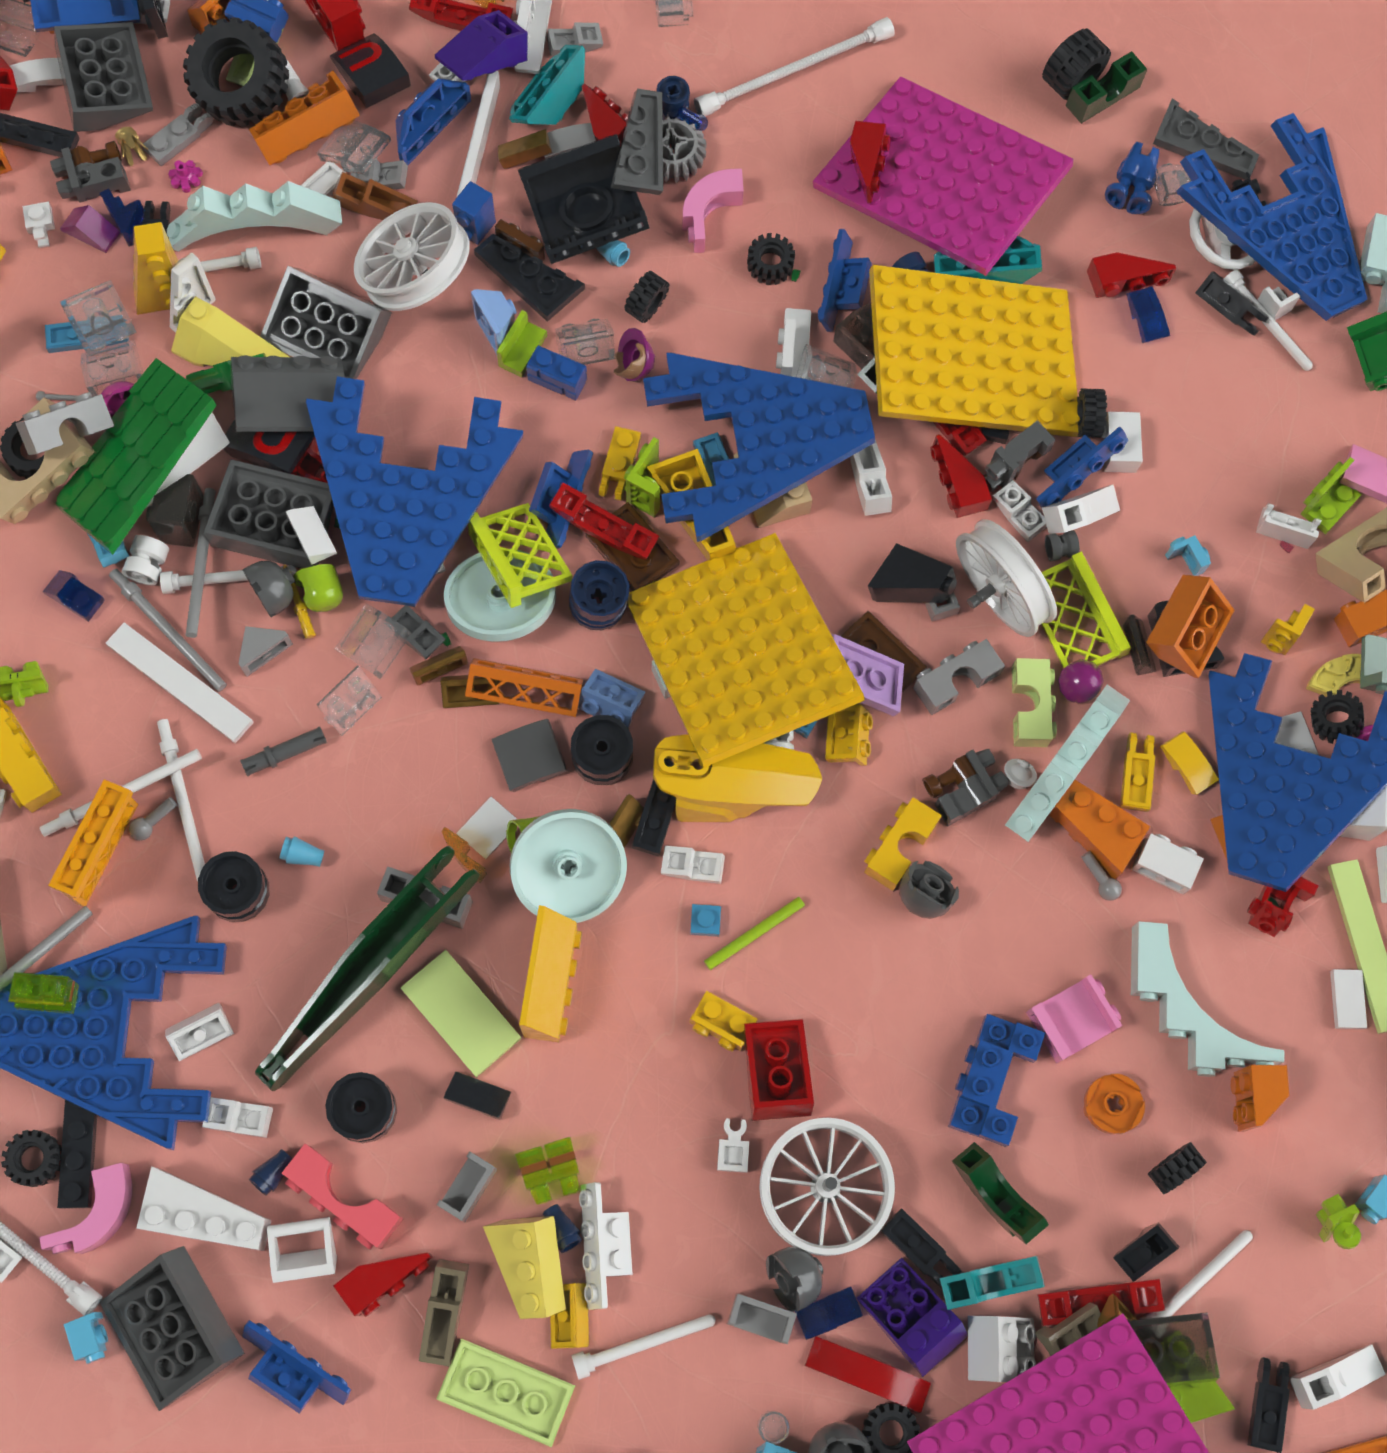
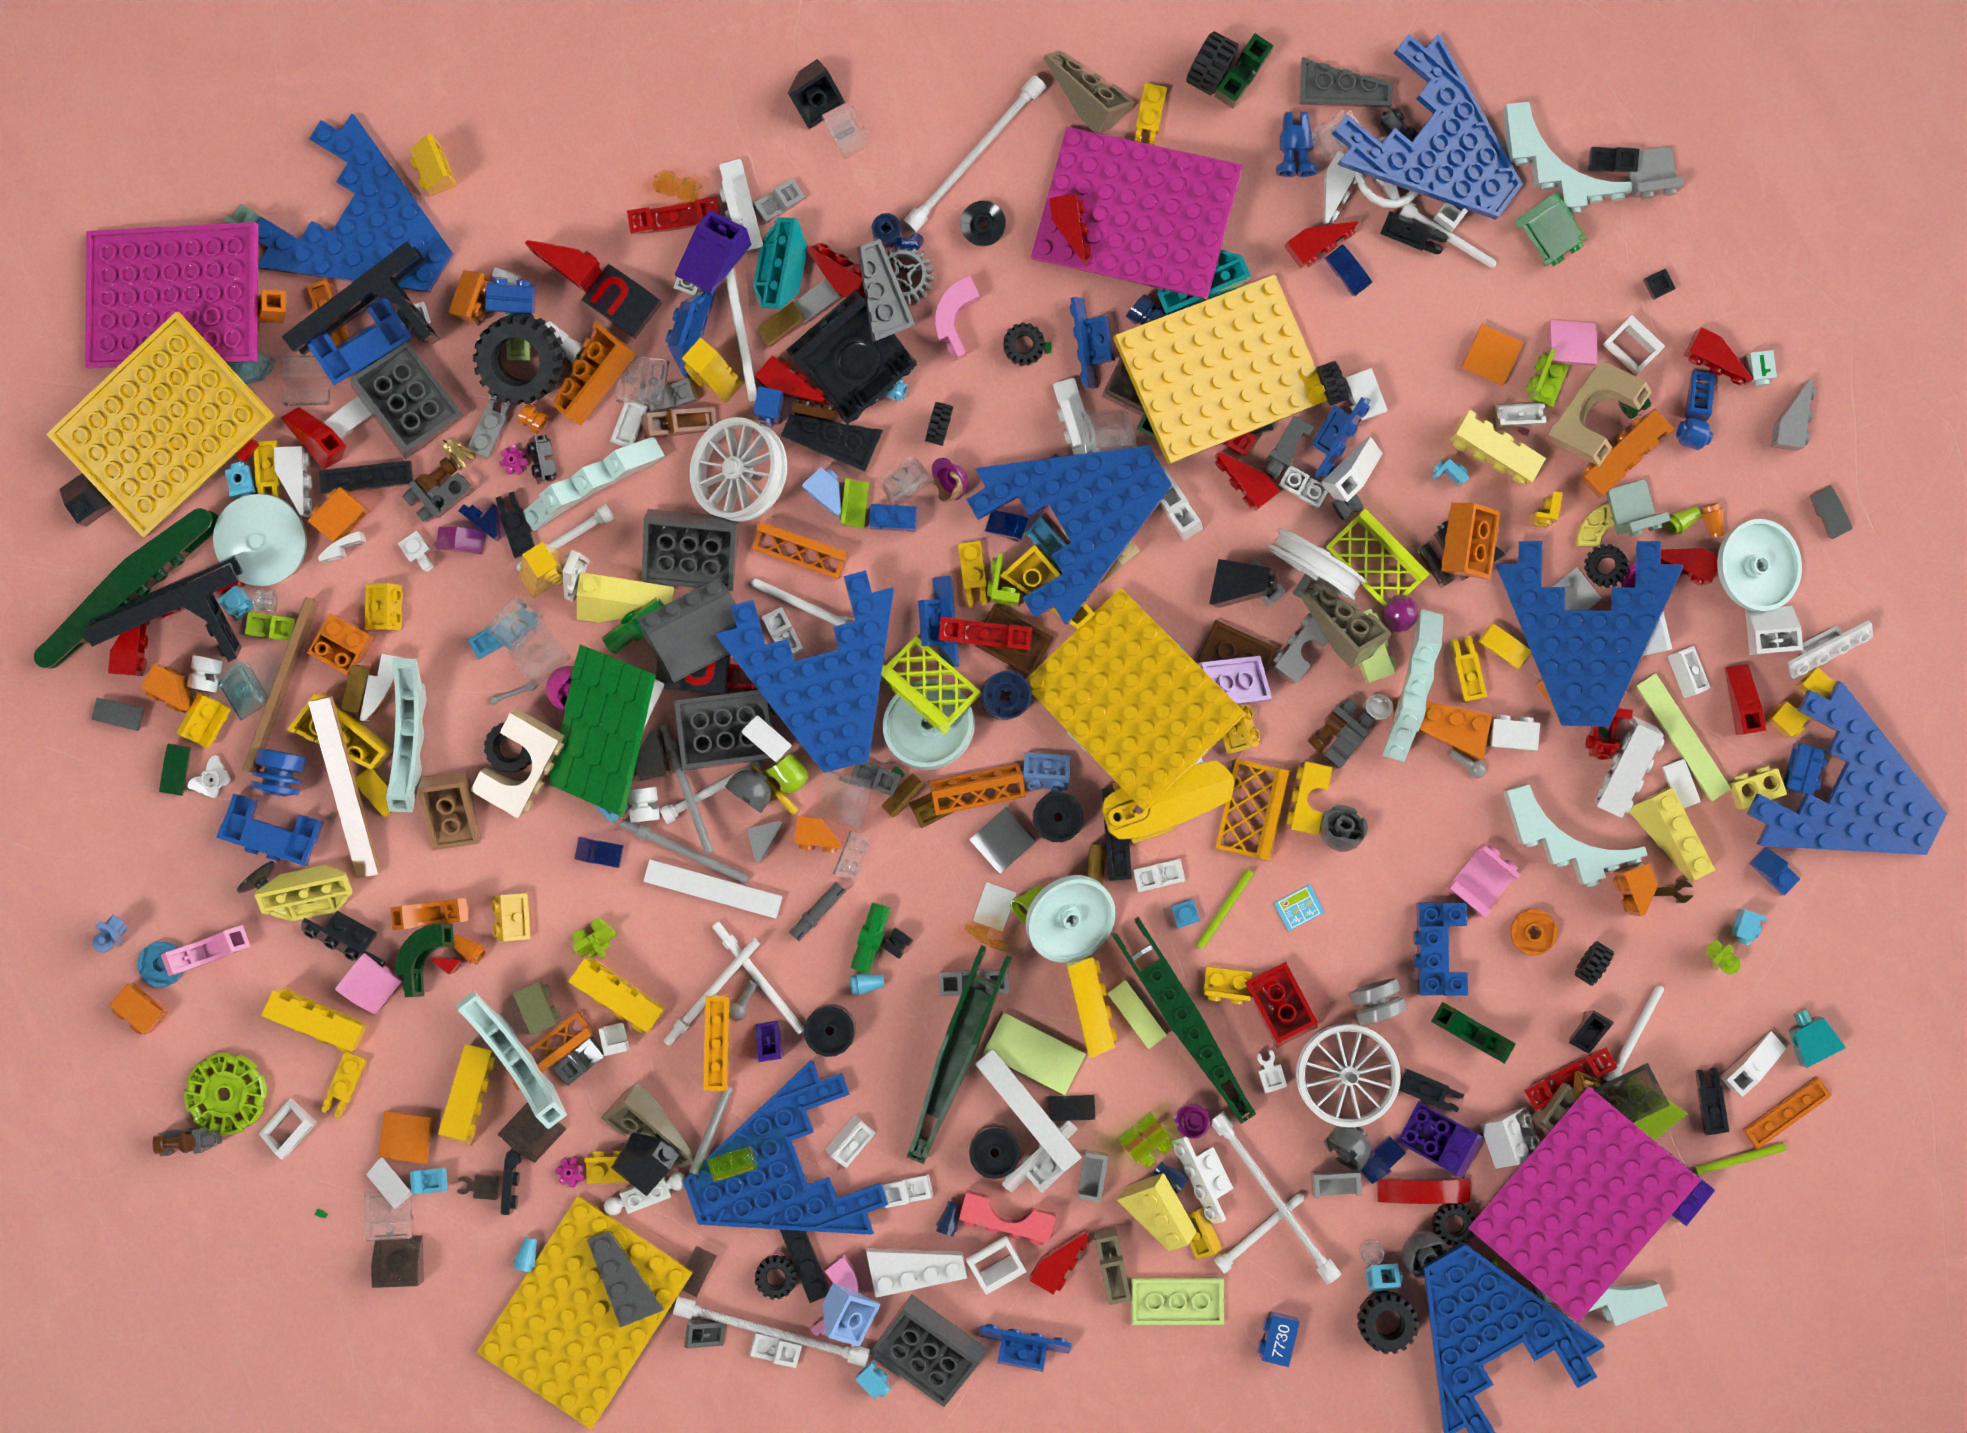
camera: 15 degrees left, 15 degrees up
light grey arch [15,392,114,455] -> none
teal arch [940,1256,1045,1310] -> none
none -> orange wheel [517,403,549,435]
none -> hinge [527,435,557,484]
none -> yellow wedge [682,337,744,403]
none -> white piece [751,578,855,626]
none -> orange fence [752,521,847,579]
none -> red slope [755,355,826,405]
none -> dark purple slope [756,1021,784,1062]
none -> white slope [762,607,804,656]
none -> orange slope [794,816,843,853]
none -> light blue slope [822,1283,881,1346]
none -> green piece [851,902,891,974]
none -> black wheel [881,927,913,959]
none -> black dish [960,201,1006,246]
none -> white tile [975,1049,1082,1172]
none -> clear blue slope [985,510,1029,542]
none -> white bracket [1002,1121,1078,1193]
none -> dark tan wedge [1043,51,1135,134]
none -> yellowish green tile [1107,980,1167,1049]
none -> dark green piece [1111,917,1256,1124]
none -> yellow hinge [1135,83,1167,145]
none -> magenta hair [1174,1104,1210,1139]
none -> white hose [1210,1110,1341,1285]
none -> light orange fence [1215,759,1290,861]
none -> sticker [1274,884,1325,932]
none -> dark tan wedge [1301,579,1391,668]
none -> white slope [1322,151,1357,226]
none -> light grey wheel [1348,978,1408,1025]
none -> light yellow wedge [1449,410,1546,485]
none -> orange slope [1461,323,1524,386]
none -> white wedge [1594,716,1665,818]
none -> light yellow wedge [1629,788,1715,881]
none -> dark brown bar [1654,880,1693,903]

